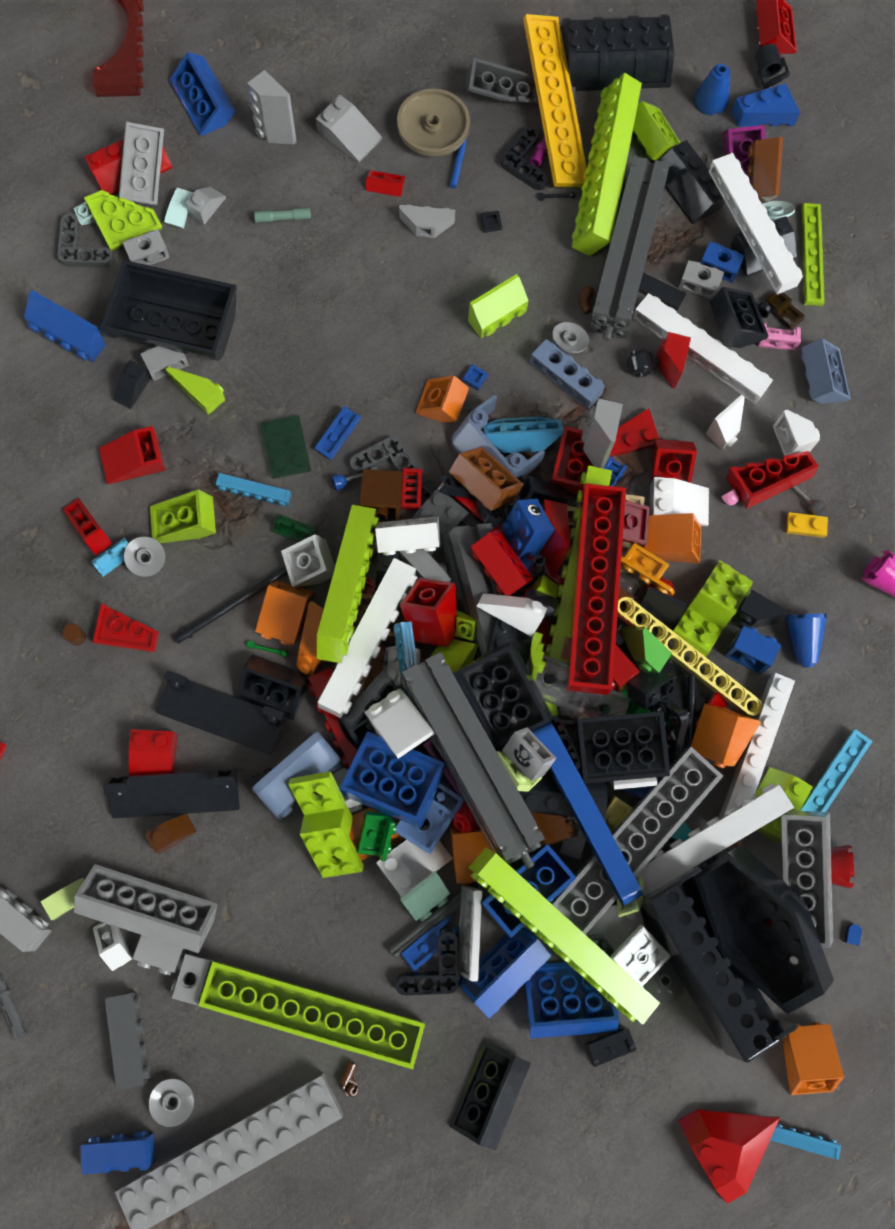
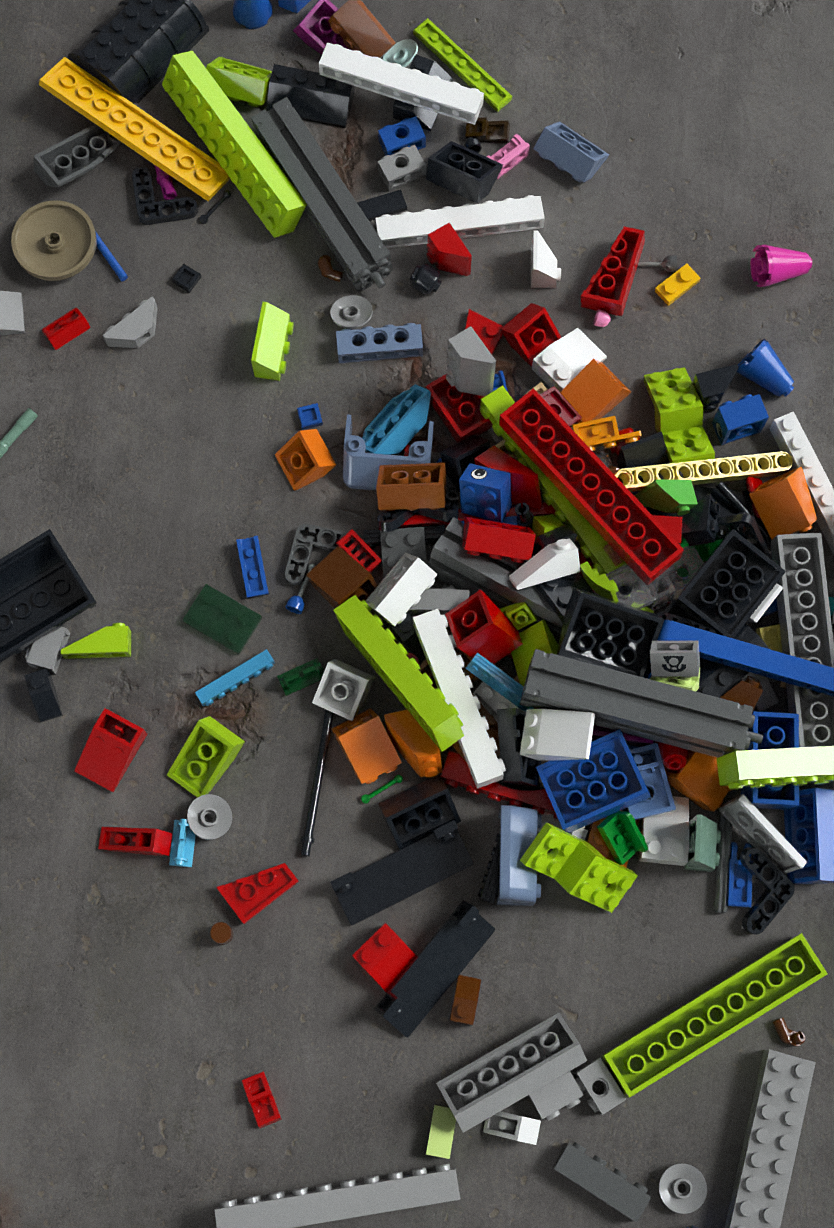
camera: 40 degrees left, 0 degrees up
white slope [773,410,820,456] -> none

